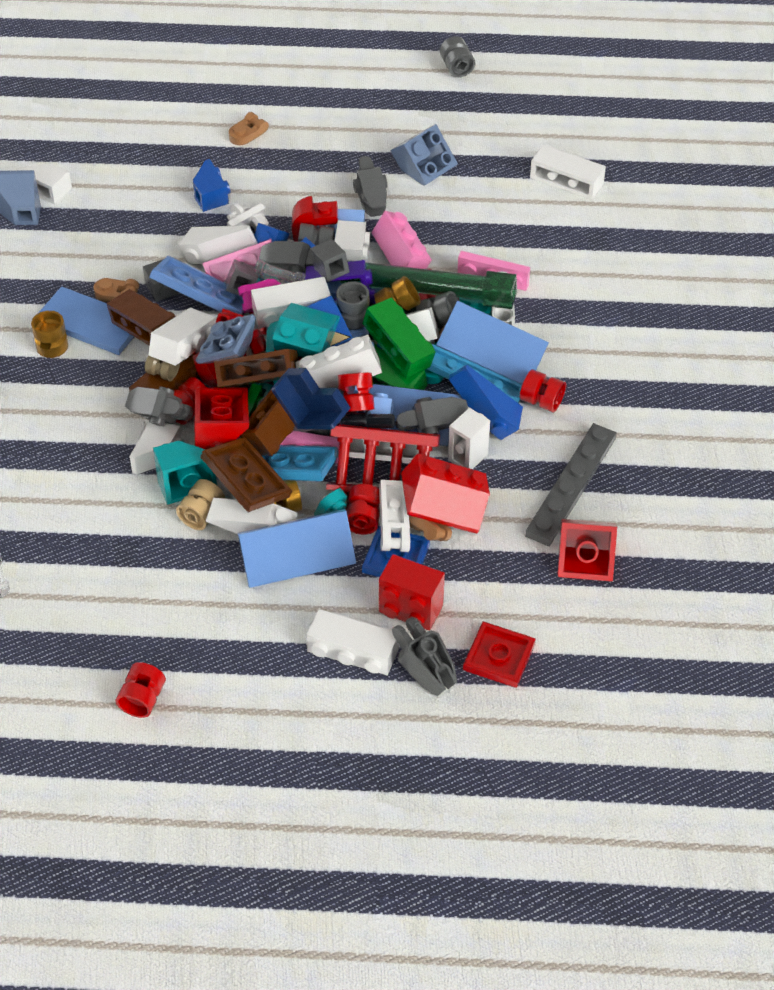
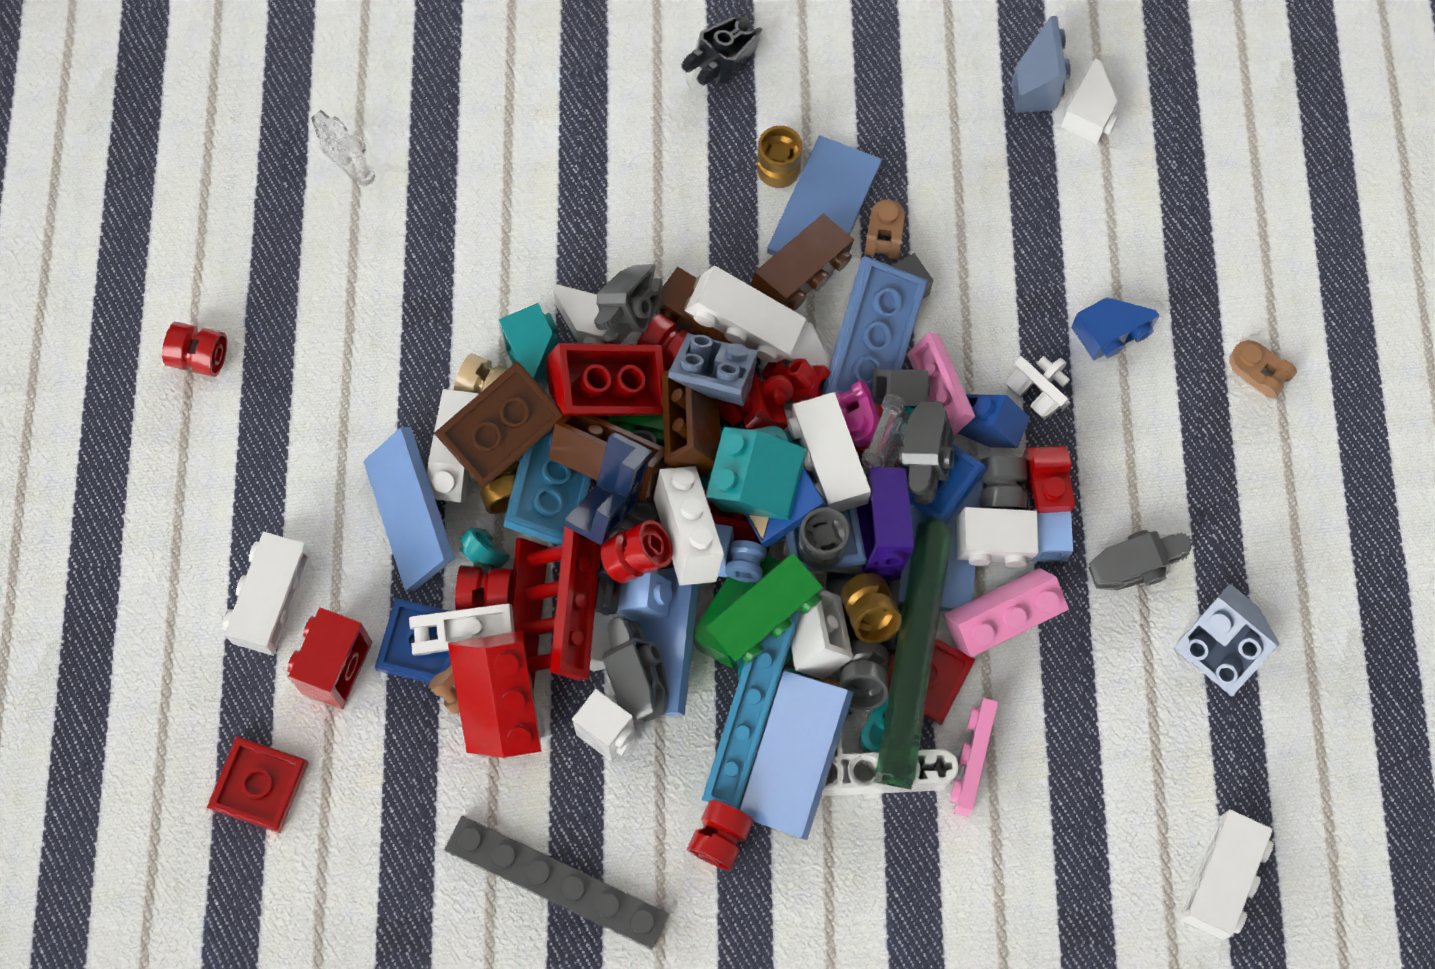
camera: 85 degrees right, 20 degrees up
white slope [178,225,258,264] -> none
dark grey brick [310,239,350,282] -> none
dark grey hinge [392,616,457,696] -> none
blue slope [449,365,523,440] -> none
red slope [558,519,618,582] -> none

